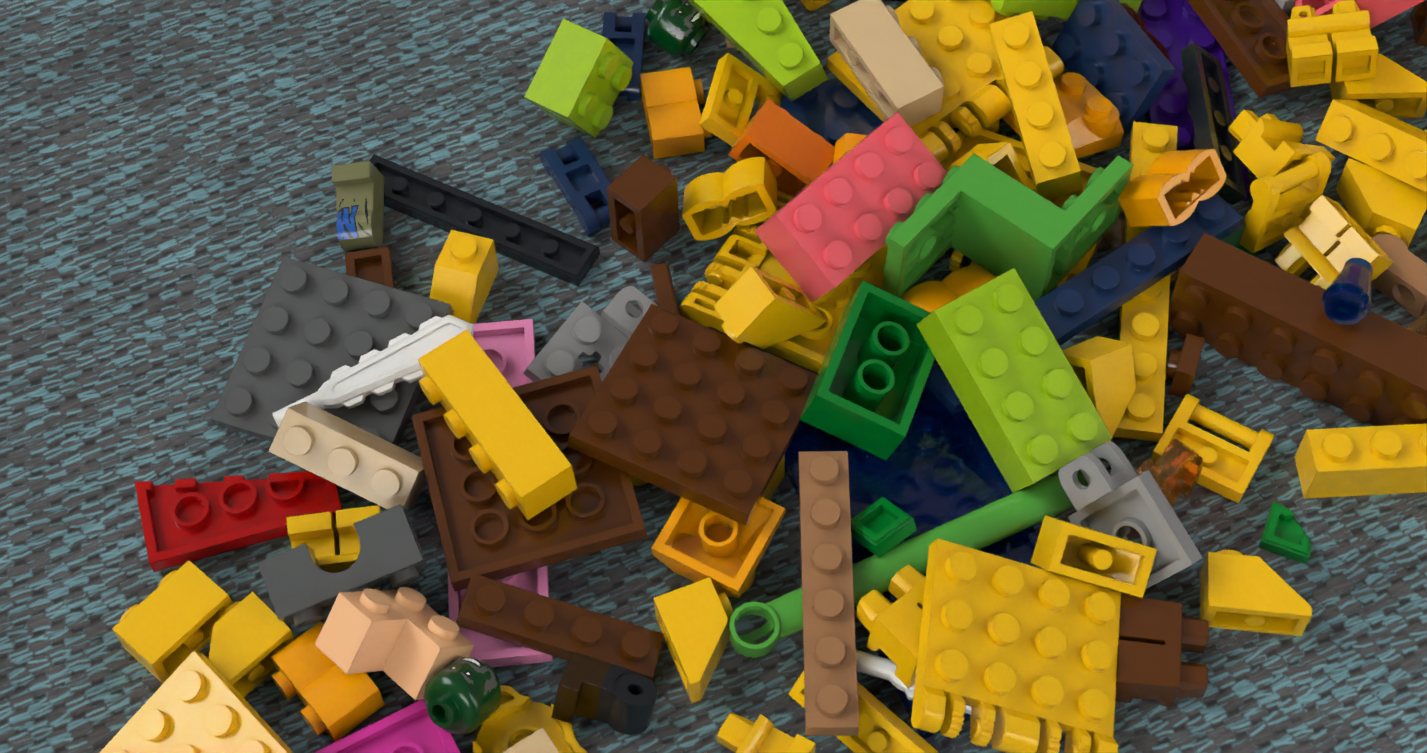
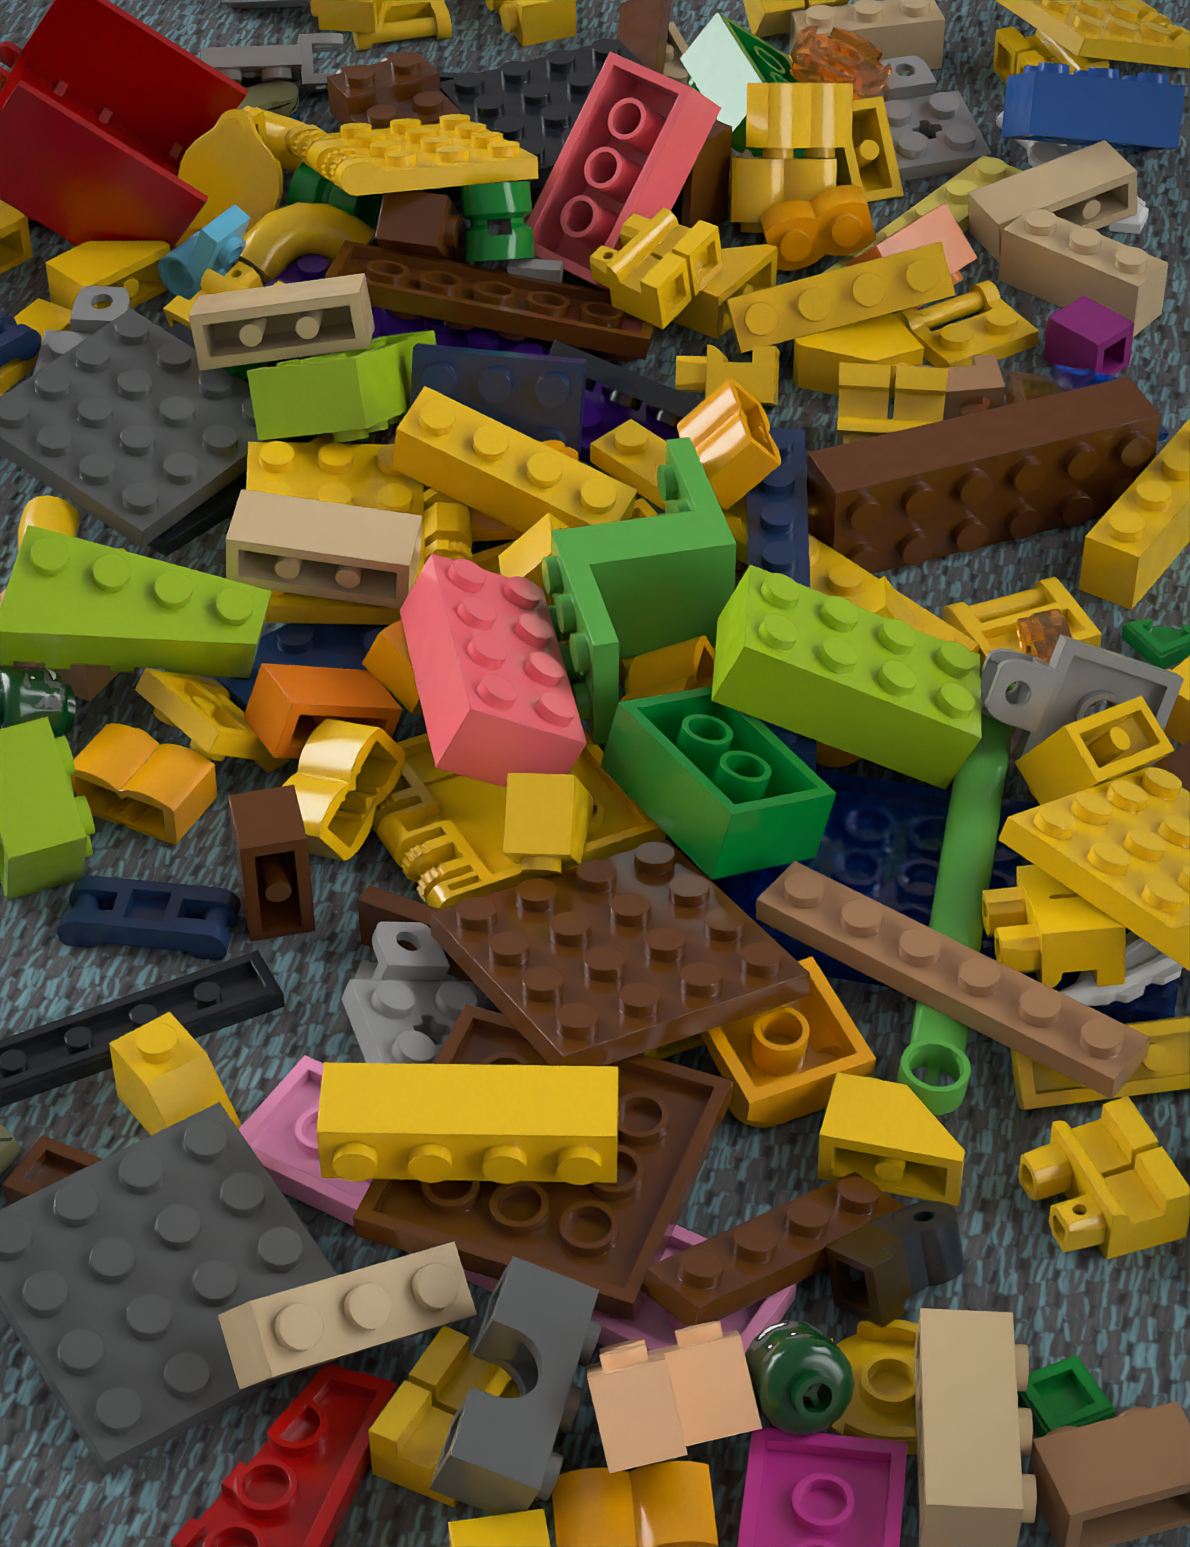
camera: 55 degrees left, 15 degrees down
white sword [272,315,475,427] -> none
green tile [851,497,917,558] -> none
reddish brown plate [1166,333,1205,398] -> none
yellow plate [1239,152,1331,253] -> none
clear blue cone [1322,258,1373,325] -> none

